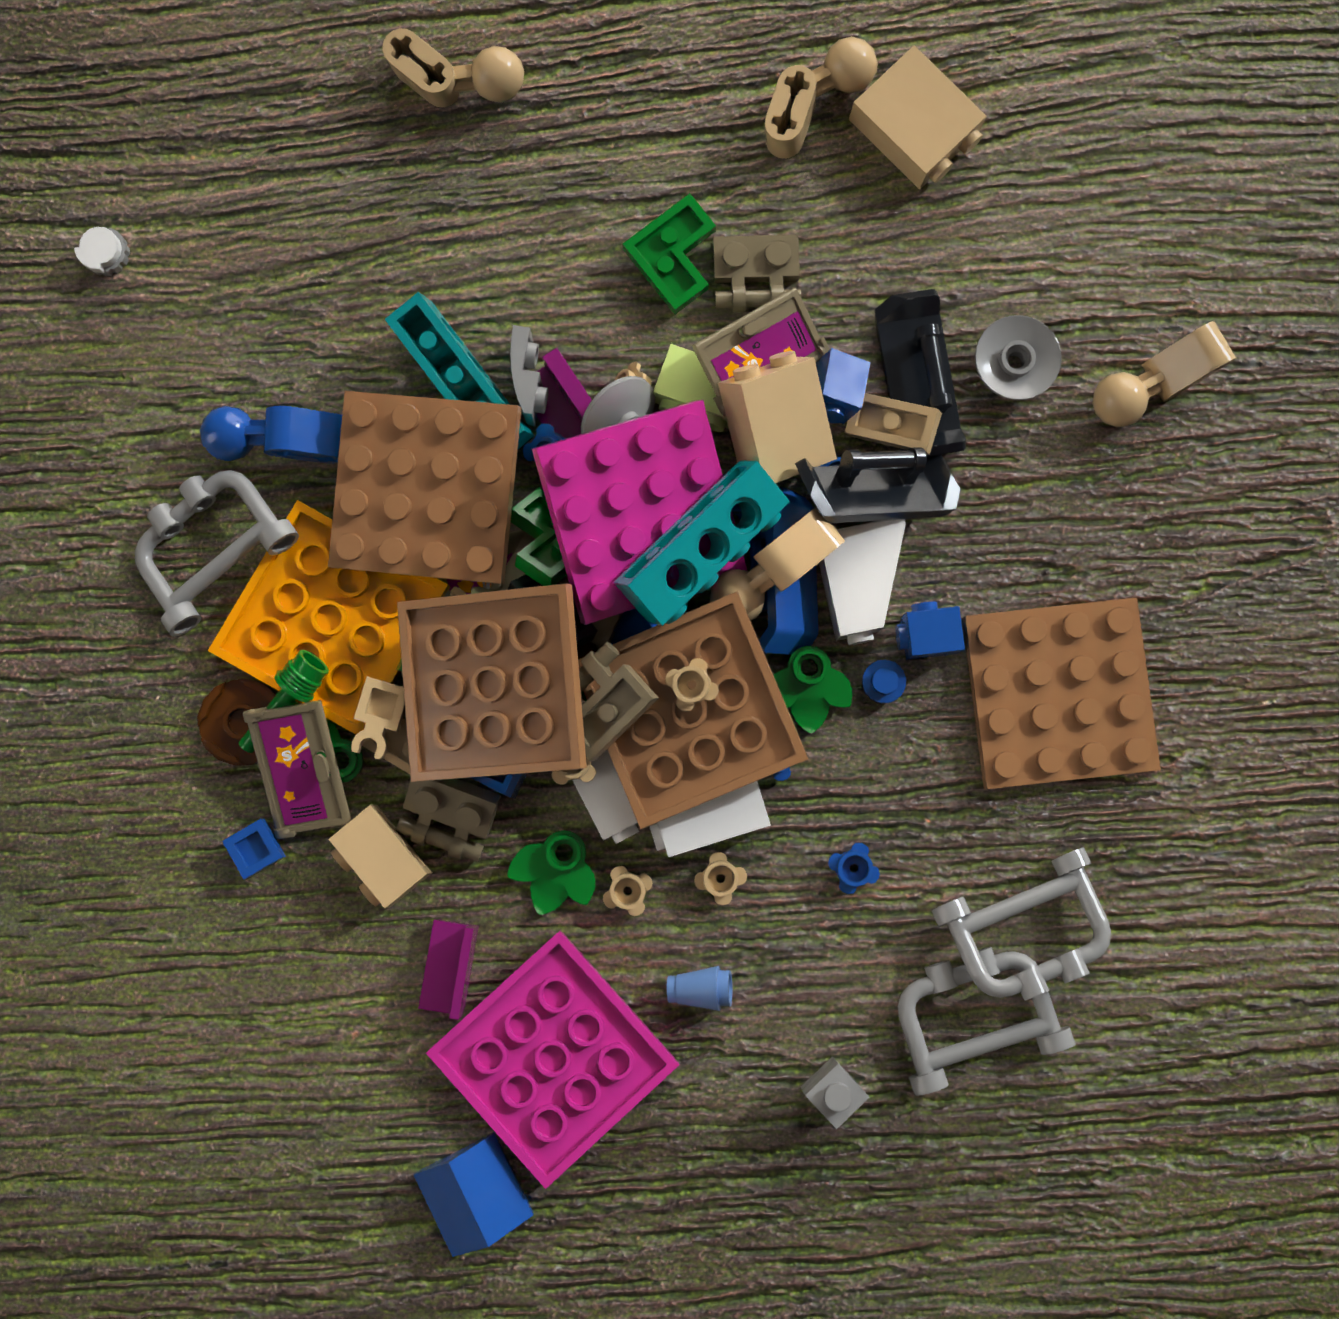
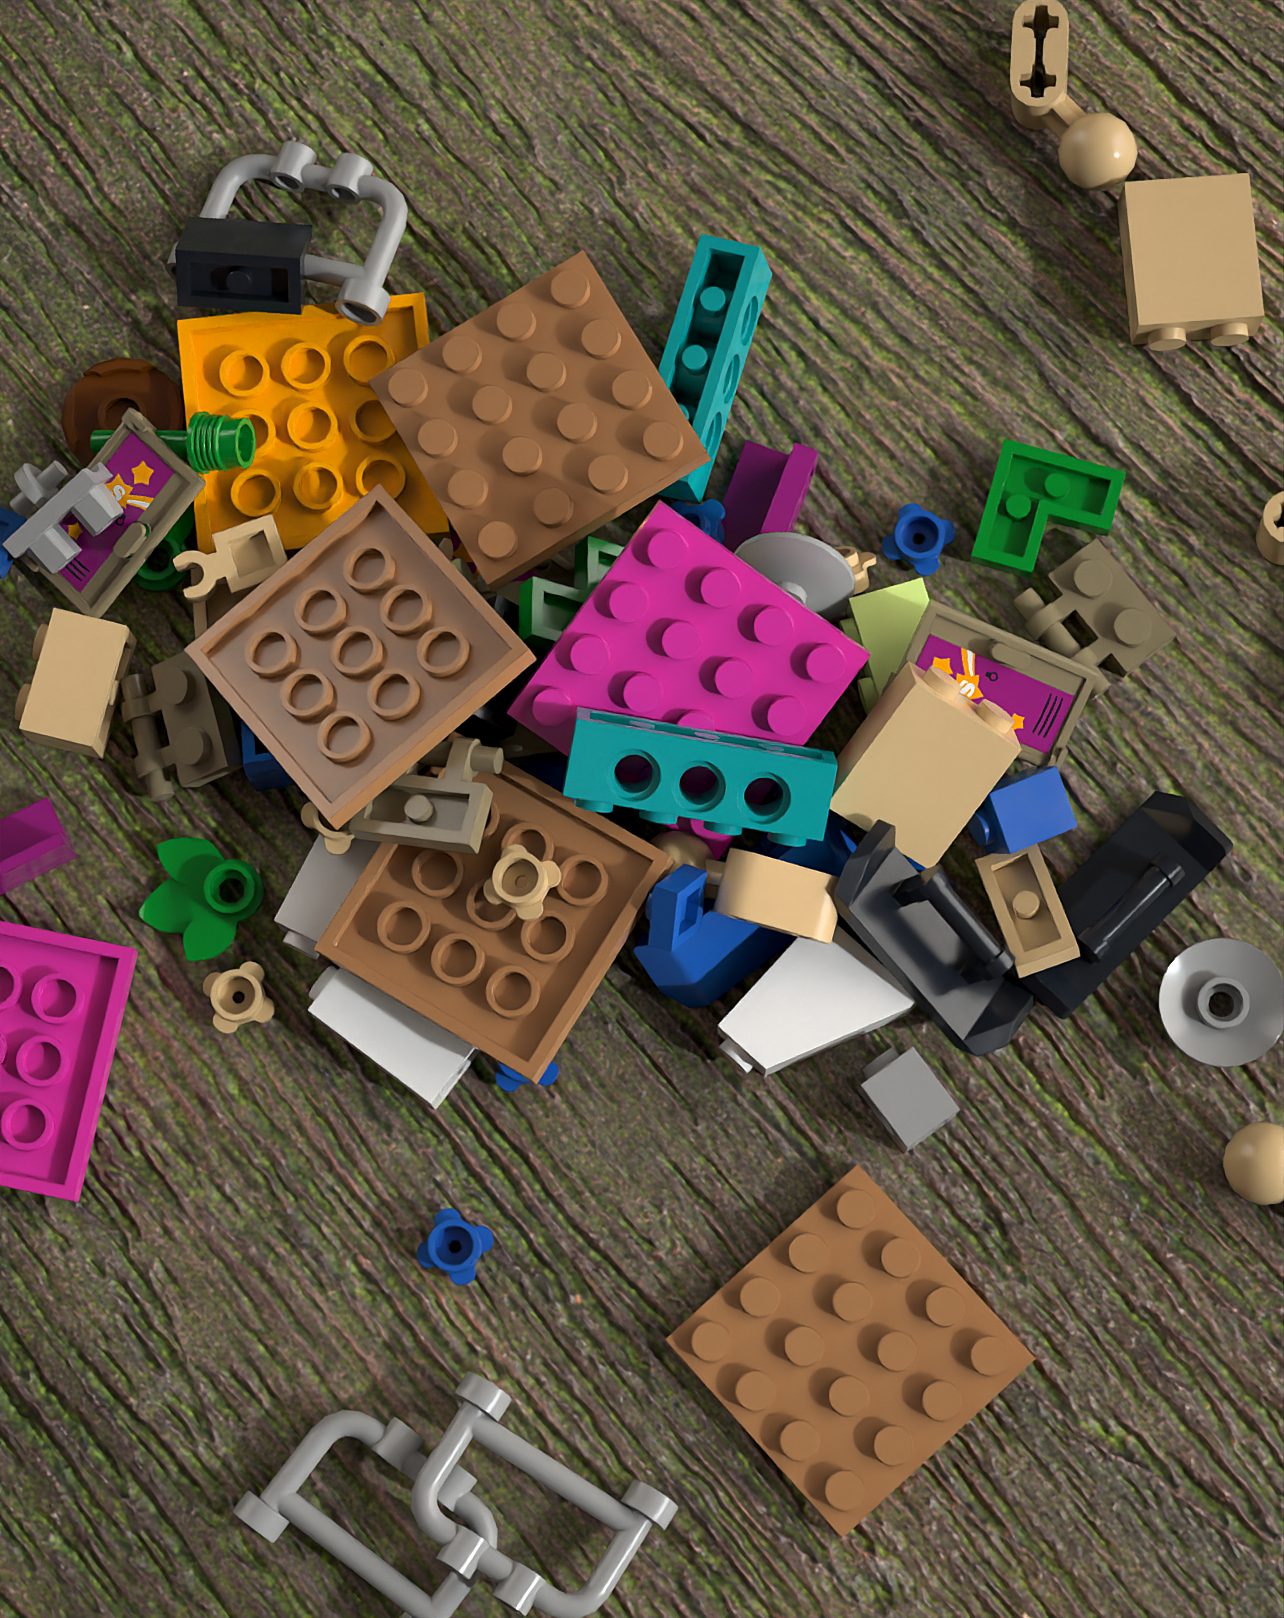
camera: 65 degrees right, 5 degrees down
blue beam [200,406,342,464] -> none
light grey slope [510,325,548,426] -> none
medium blue cone [667,966,733,1011] -> none
tan plate [694,852,747,905] -> none
green plate [774,646,852,734] -> none
light grey brick [801,1056,869,1129] -> none
blue plate [862,660,906,704] -> none
blue brick [895,601,965,660] -> none
none -> light grey hips [2,461,124,575]
none -> black panel [175,217,312,315]
none -> blue plate [645,864,707,953]
none -> light grey brick [858,1047,960,1154]
none -> blue plate [882,503,956,576]
none -> tan brick [1117,173,1264,351]

